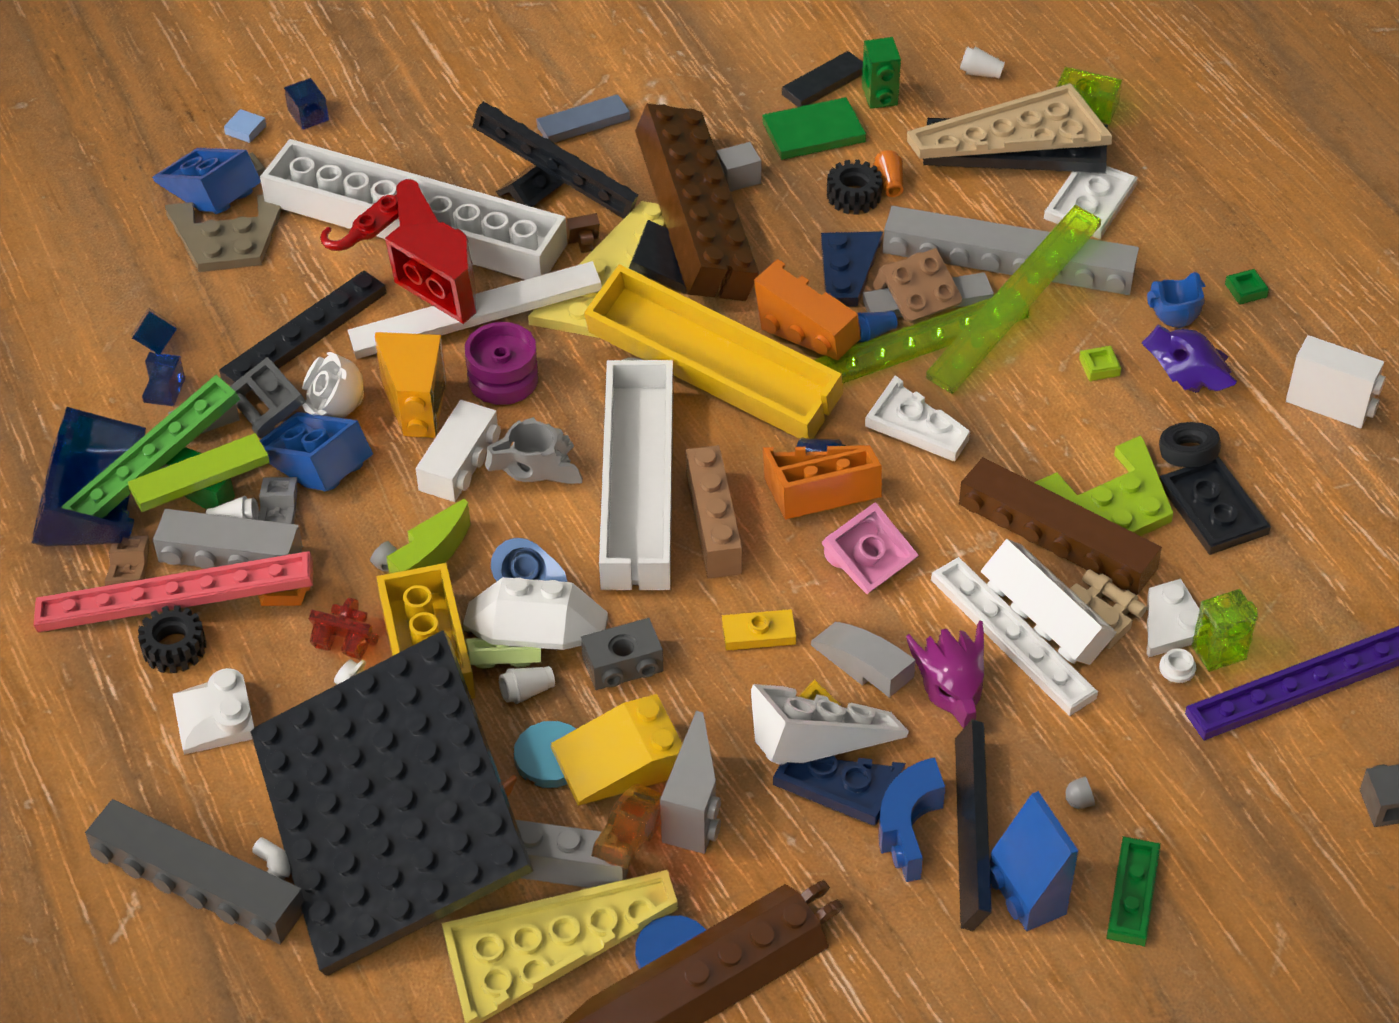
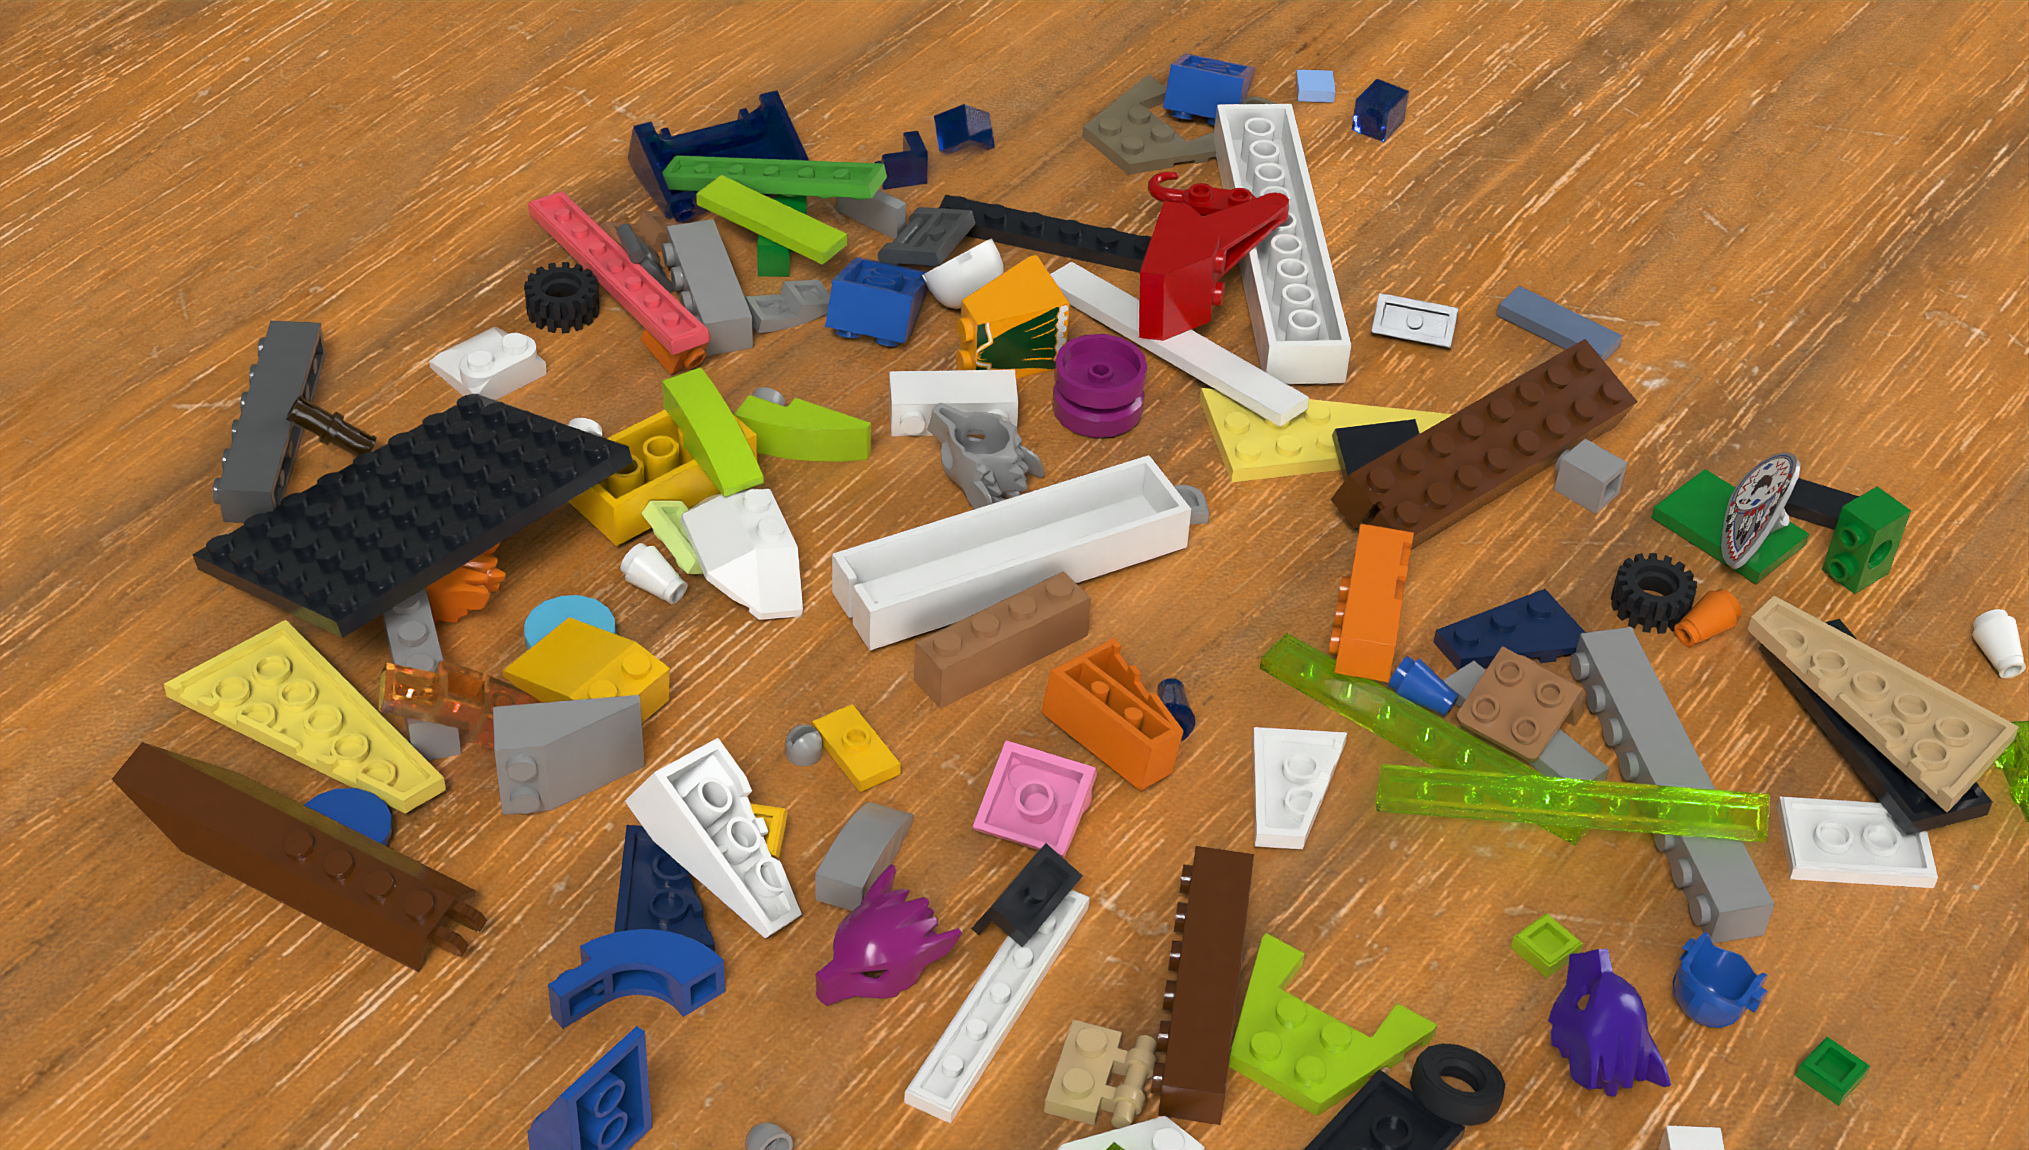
camera: 60 degrees right, 5 degrees down
white cone [206,496,259,520] -> none
white arm [252,837,291,880] -> none
clear red hips [308,597,379,660] -> none
black plate [473,101,639,219] -> none
medium blue piece [491,538,568,582] -> none
reddish brown tile [566,213,600,253] -> none
dark grey brick [581,618,663,690] -> none
yellow piece [584,264,843,444] -> none
black tile [955,719,992,931] -> none
white brick [981,539,1117,665] -> none
none -> dark brown pin [286,395,377,457]
none -> dark grey piece [616,224,674,293]
none -> lime slope [662,367,764,497]
none -> light grey hinge [785,724,823,766]
none -> black panel [971,843,1083,947]
none -> shield [1721,452,1801,569]

